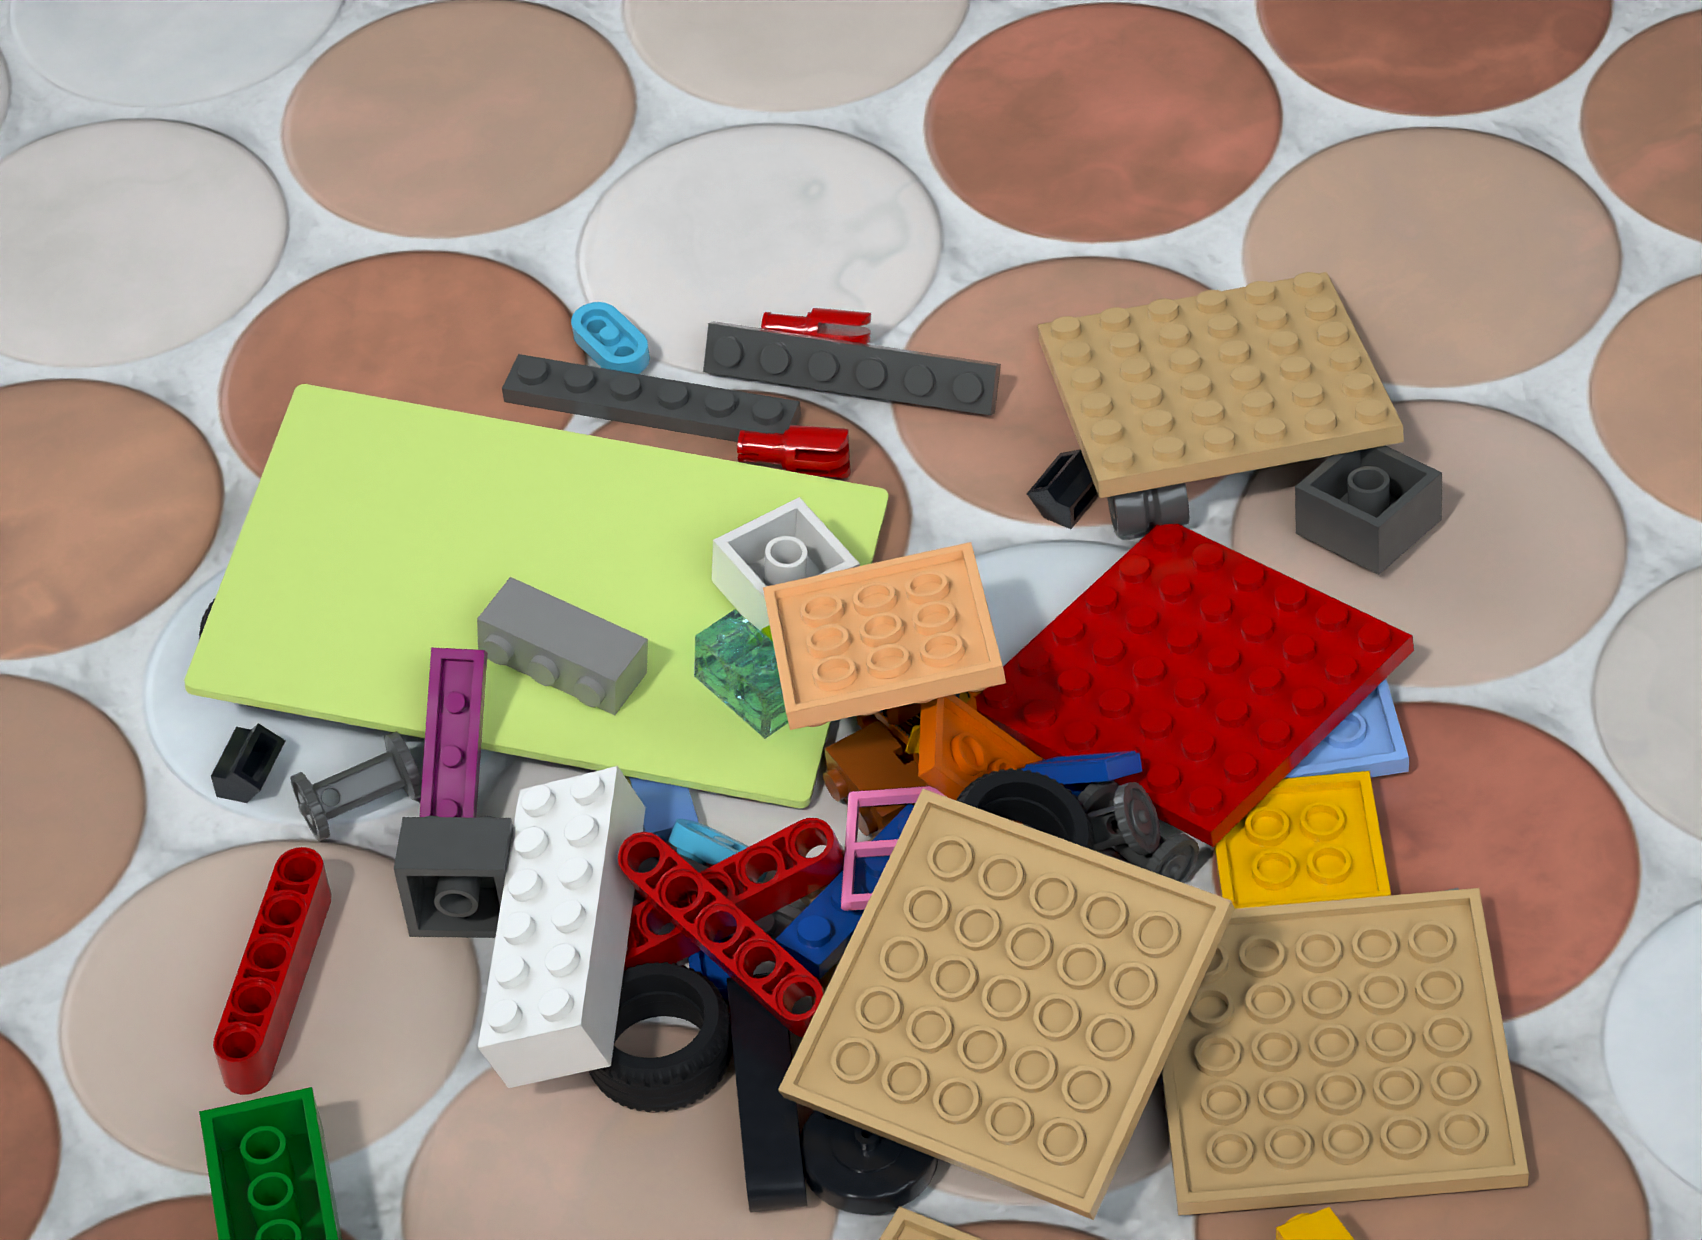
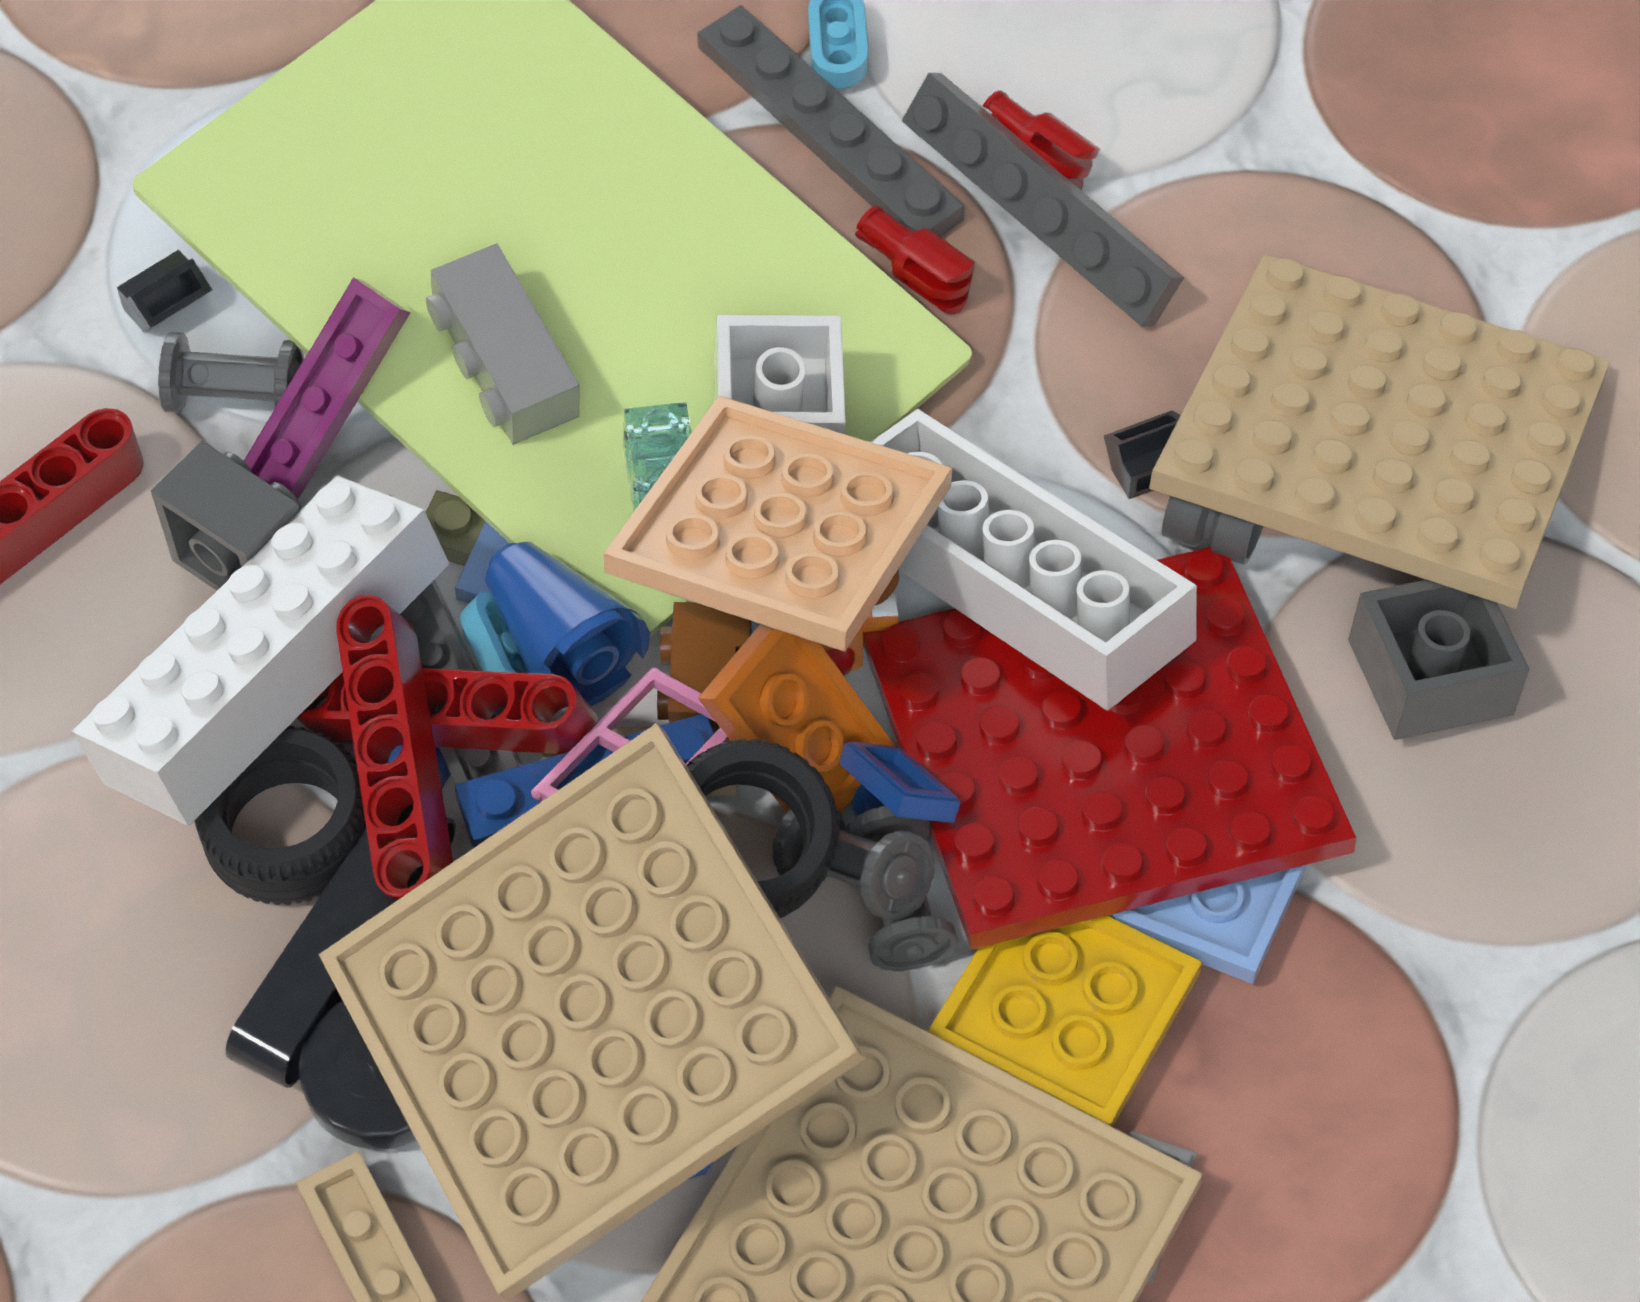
camera: 30 degrees right, 10 degrees up
none -> blue cone [485,541,650,706]
none -> white brick [871,409,1197,711]

